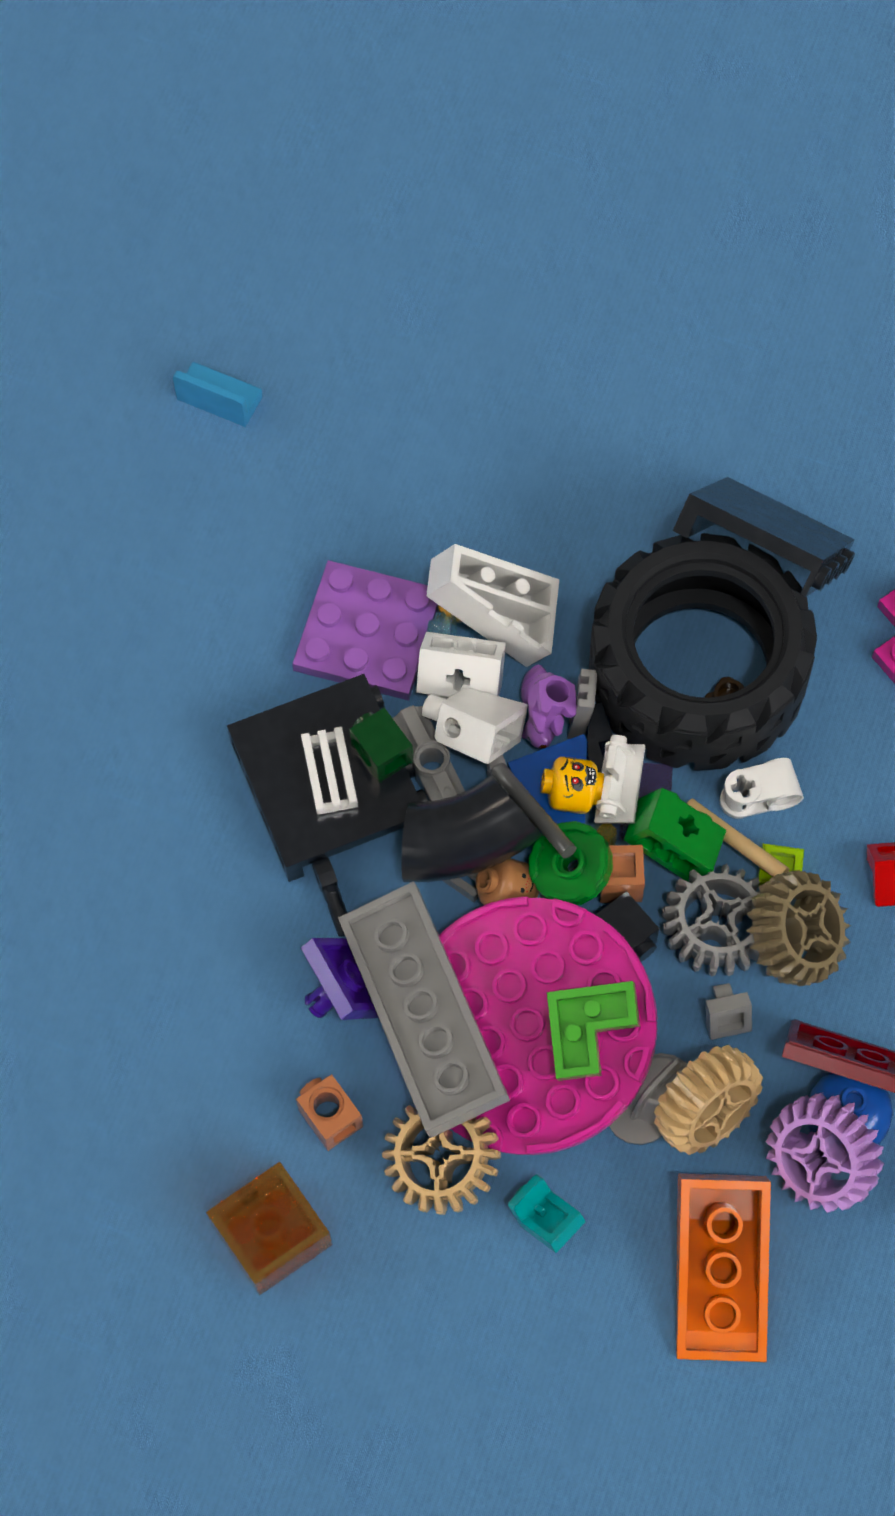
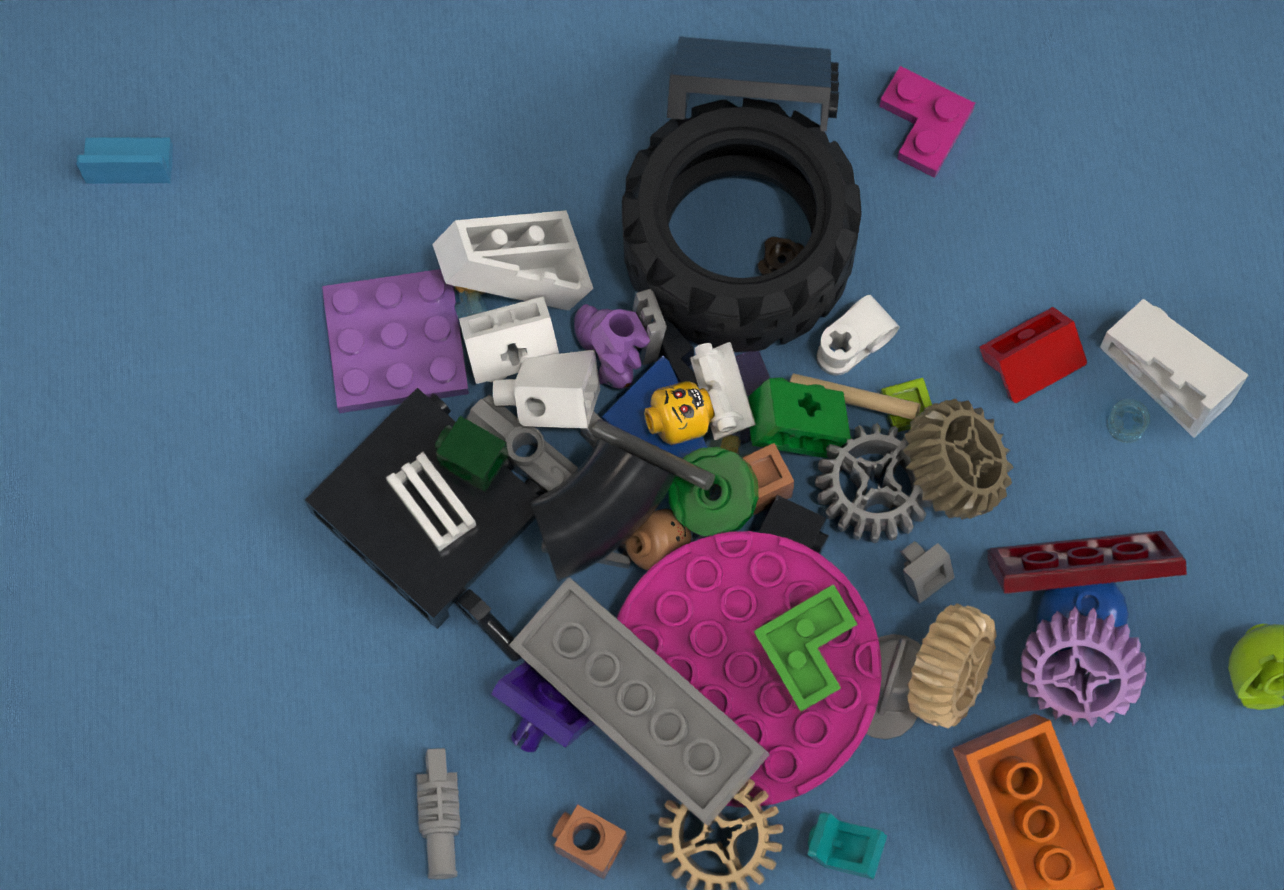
camera: 25 degrees left, 5 degrees up
none -> light grey hinge [416,748,461,880]

